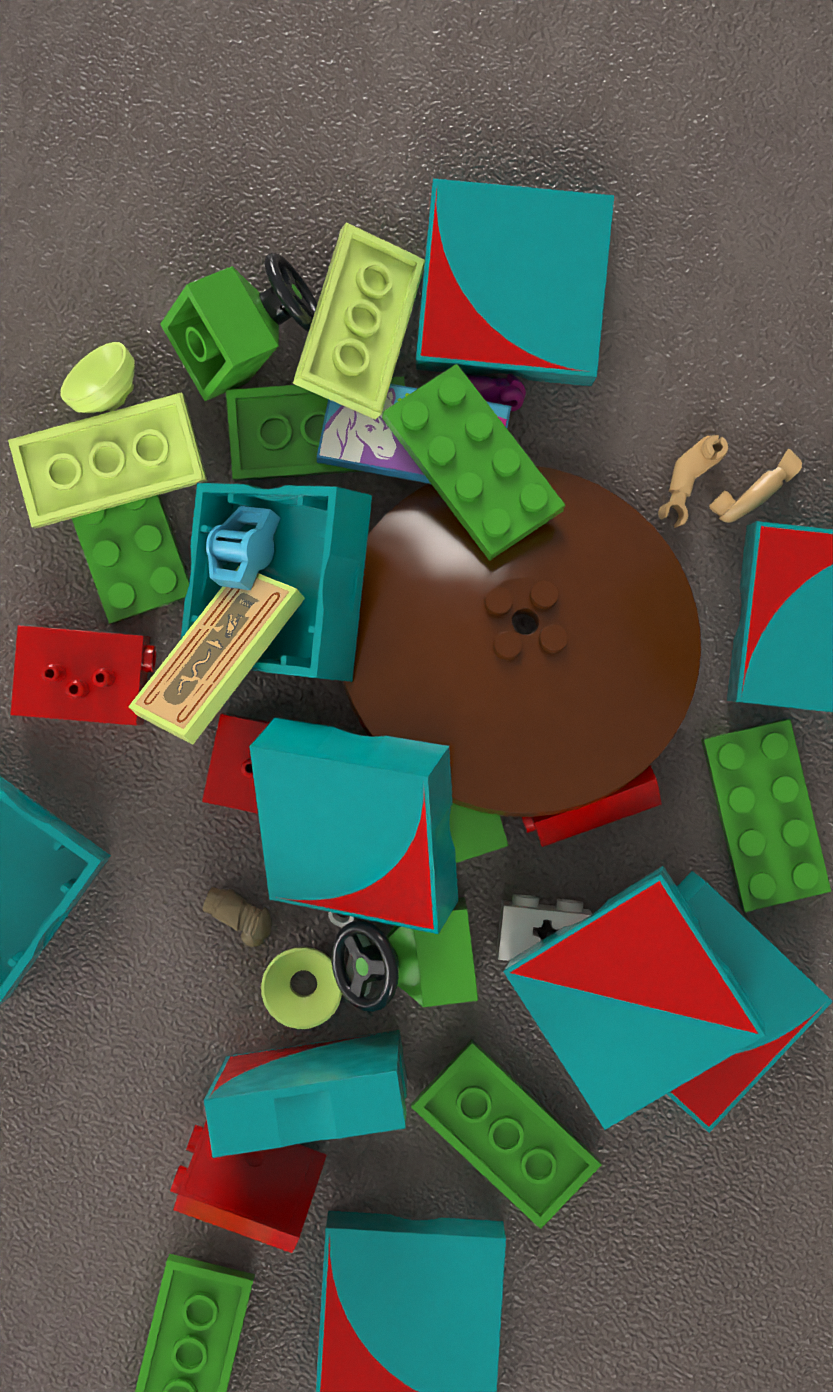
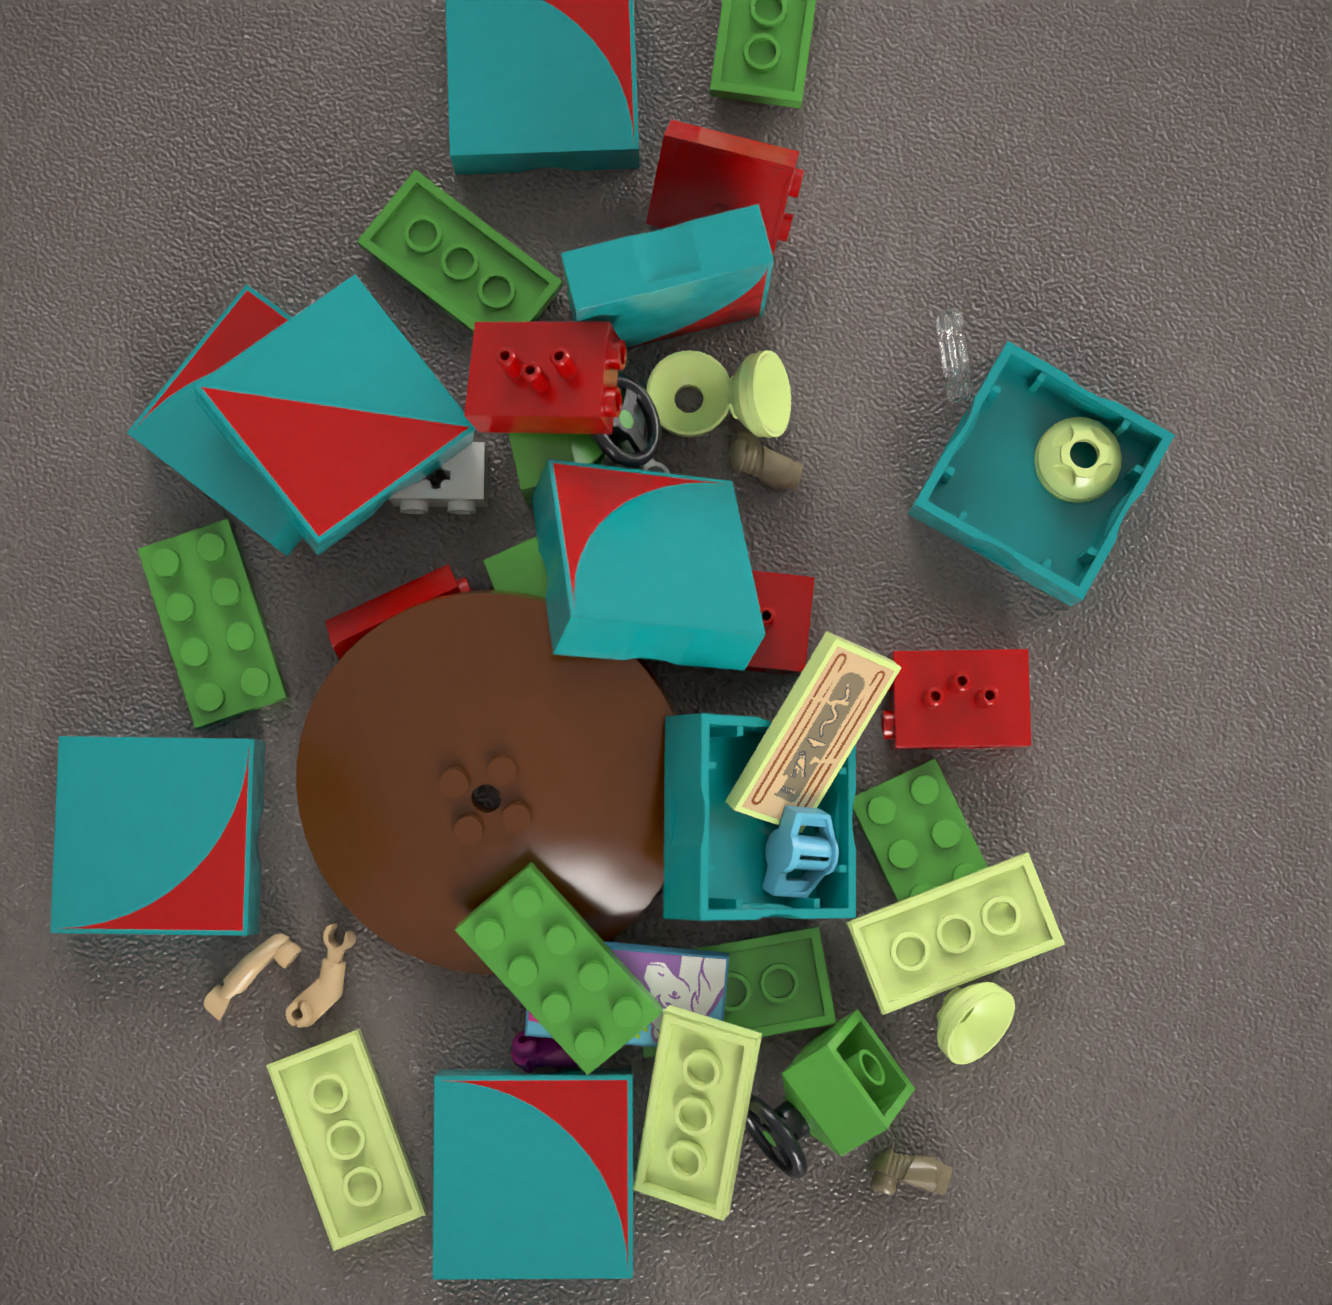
camera: 170 degrees right, 5 degrees down
none -> yellowish green tile [266,1028,427,1251]
none -> red piece [464,322,627,434]
none -> yellowish green piece [728,350,791,438]
none -> dark tan arm [869,1147,953,1196]
none -> clear axle [935,310,974,403]

